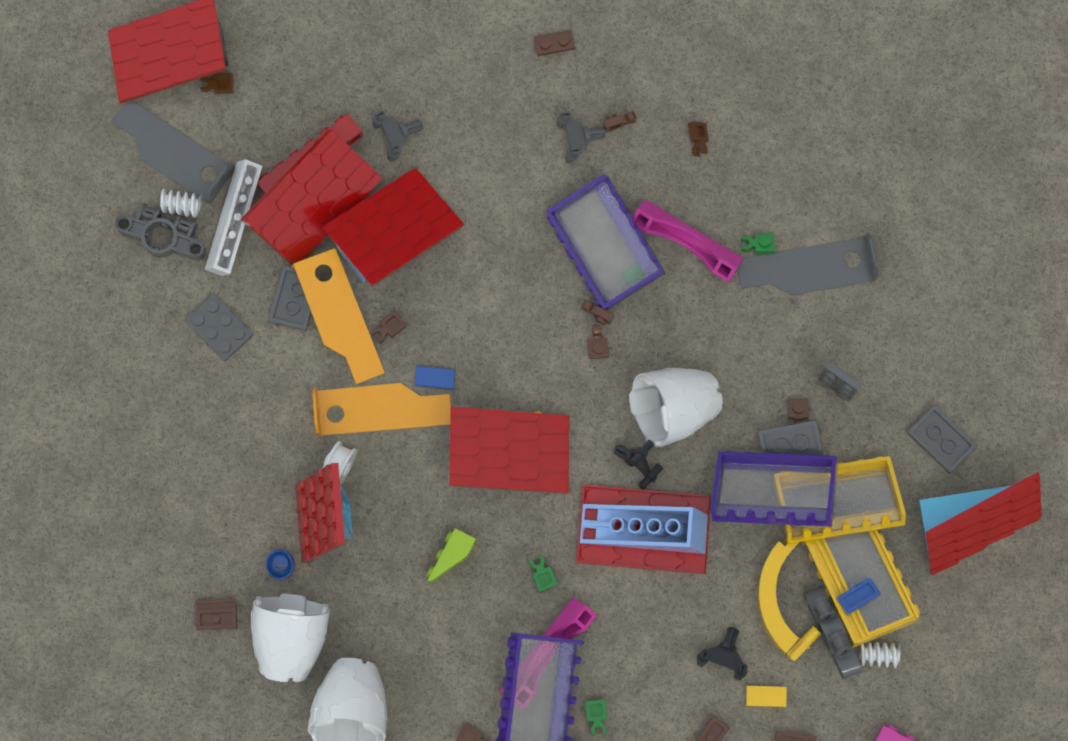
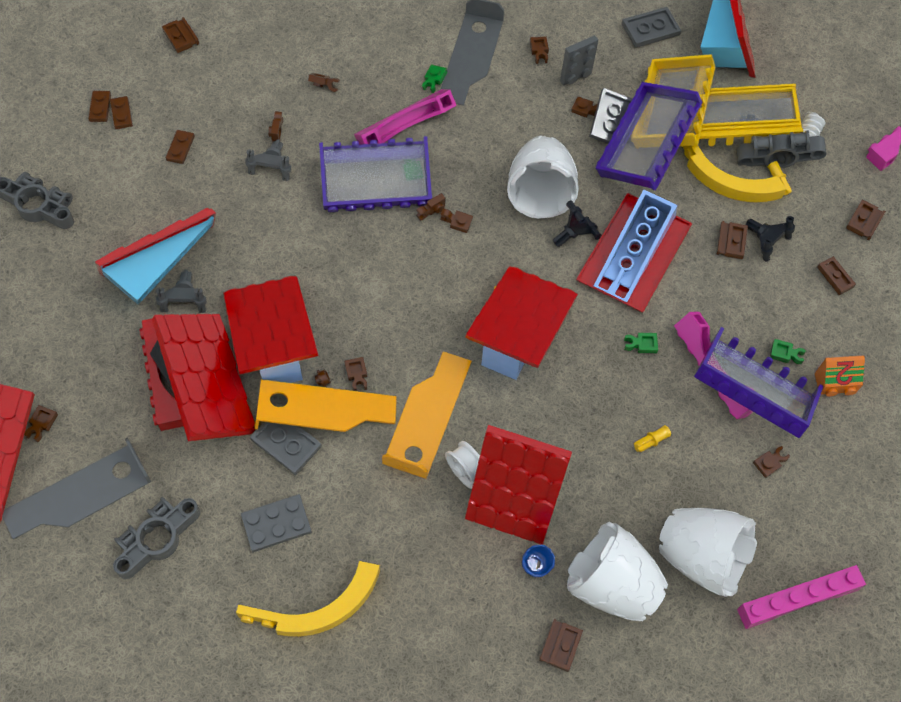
camera: 70 degrees left, 15 degrees down
white piece [160,188,202,218] -> none
white brick [205,159,262,276] -> none
blue tile [415,366,455,390] -> none
lime slope [426,528,476,584] -> none
yellow tile [746,686,787,707] -> none
blue tile [836,577,881,616] -> none
none -> medium azure piece [95,208,216,304]
none -> yellow arch [236,561,380,636]
none -> reddish brown plate [315,369,331,387]
none -> reddish brown plate [530,36,549,64]
none -> yellow axle [634,425,671,452]
none -> reddish brown plate [716,221,748,259]

